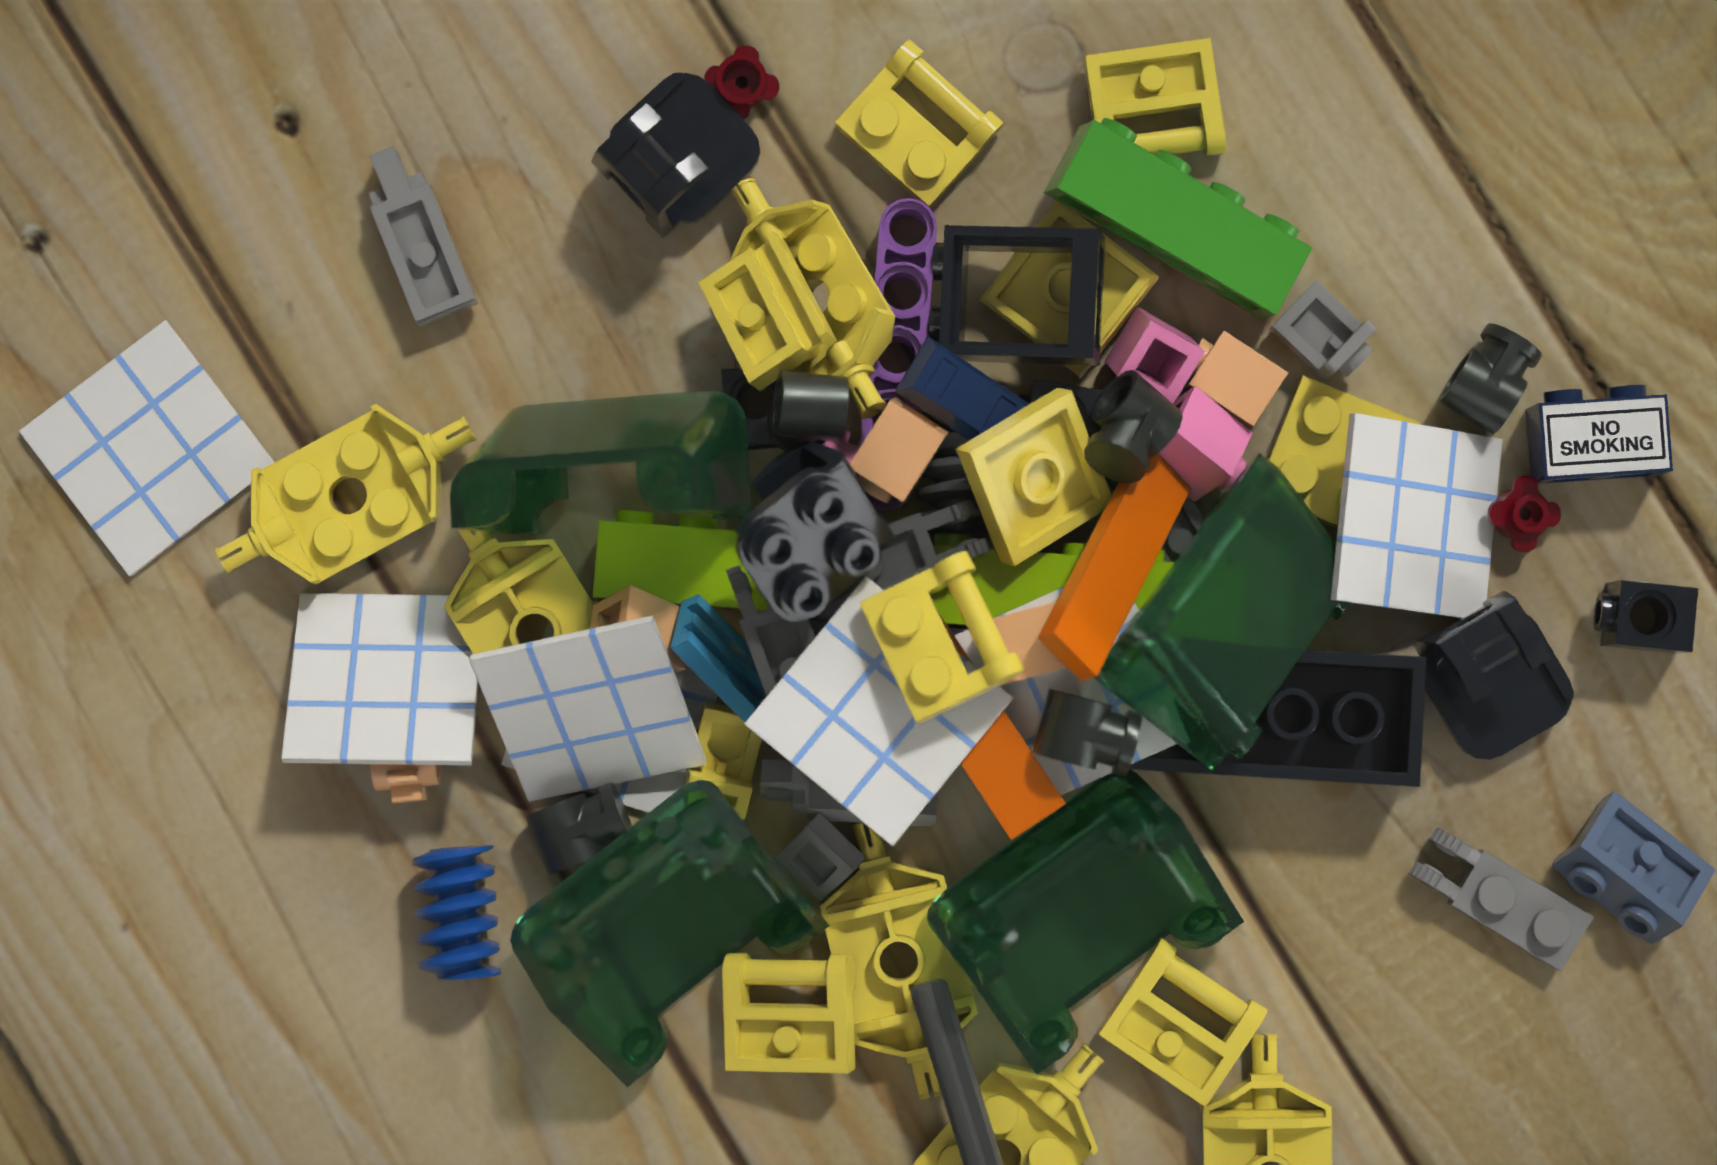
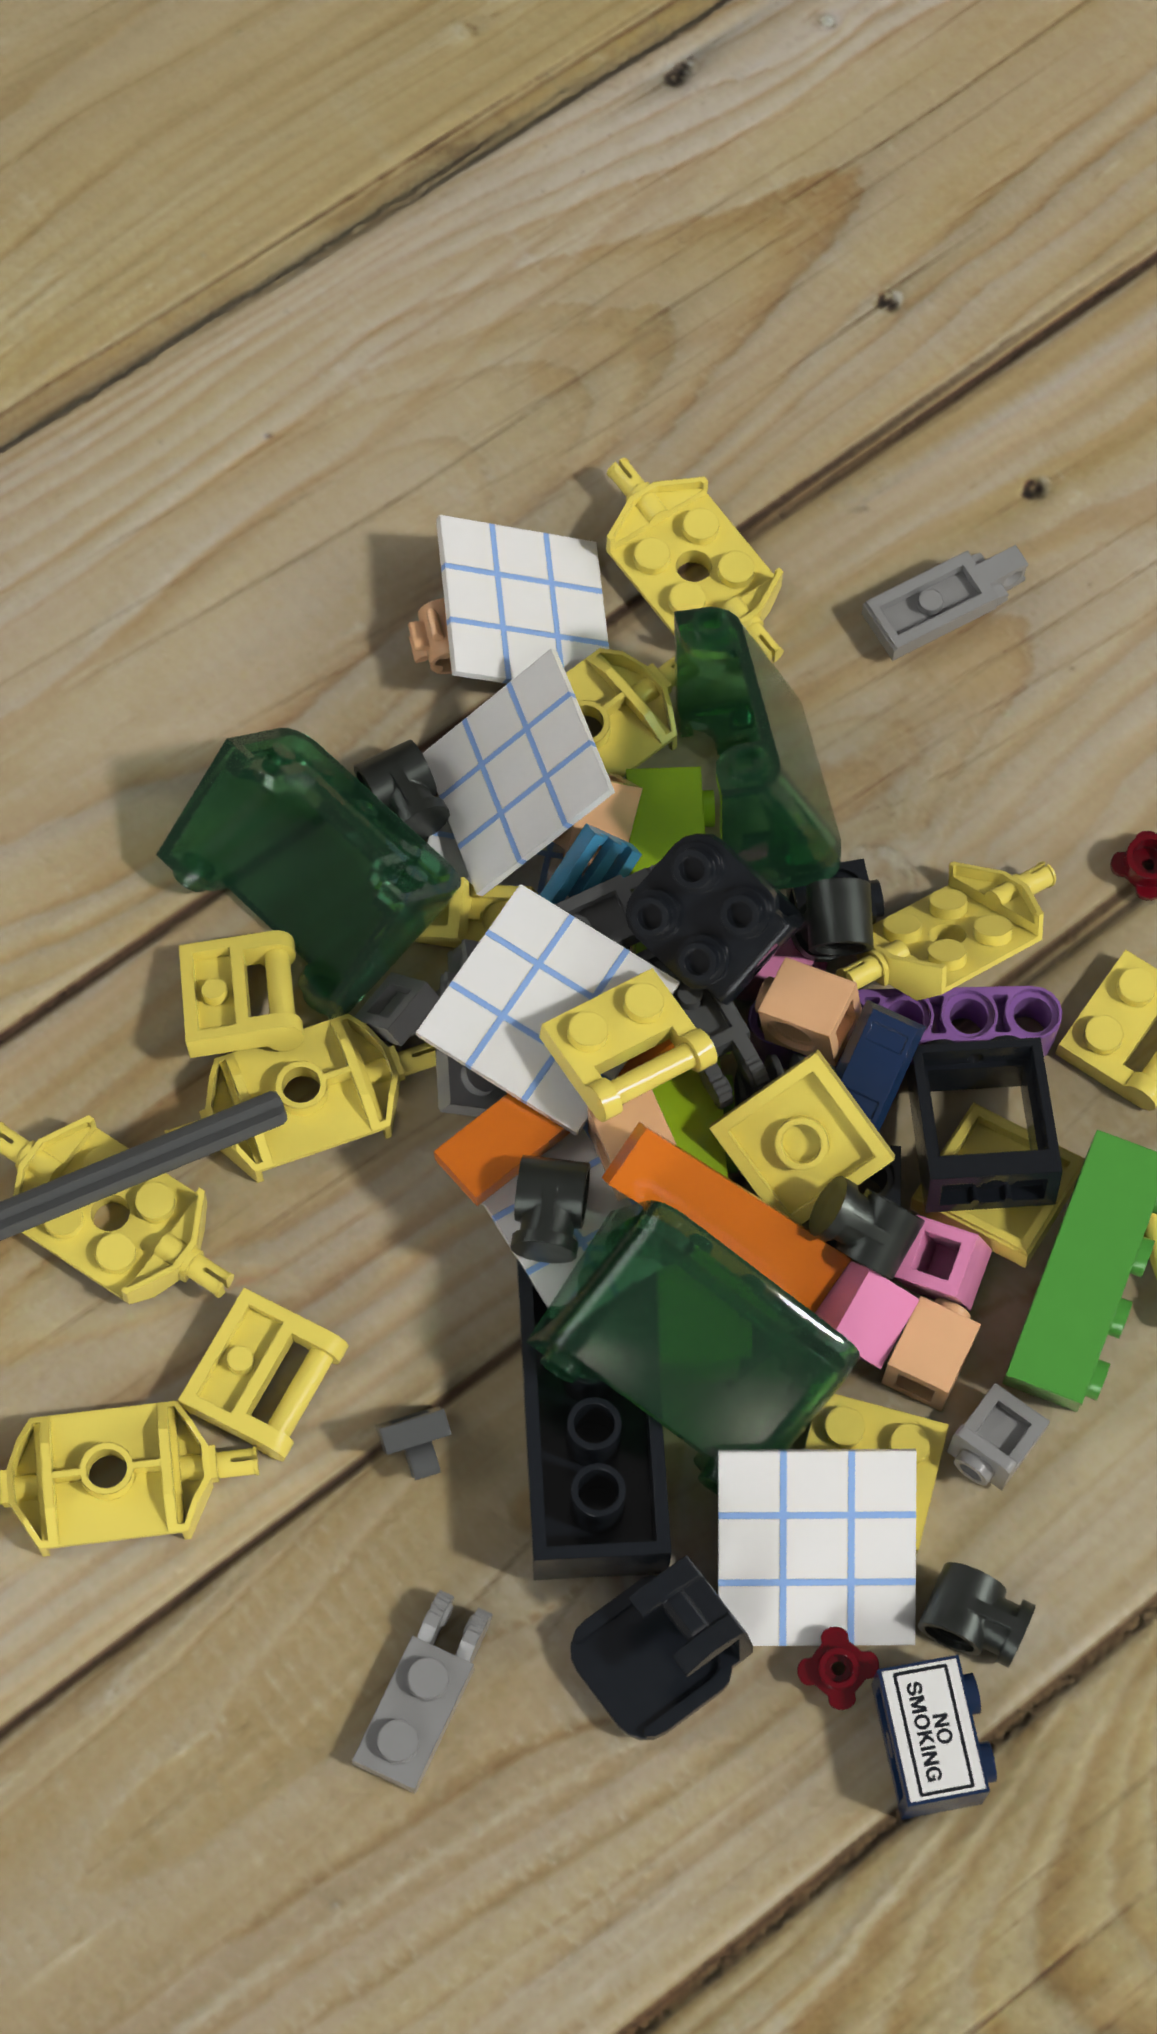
camera: 85 degrees right, 20 degrees down
white piece [19,320,275,577] -> none
blue piece [412,845,501,980] -> none
black piece [591,72,760,238] -> none
light yellow plate [698,232,837,391] -> none
clear green windscreen [927,769,1244,1075] -> none
sand blue bracket [1552,790,1716,944] -> none
black brick [1593,580,1698,654] -> none
none -> dark grey tile [375,1405,452,1481]

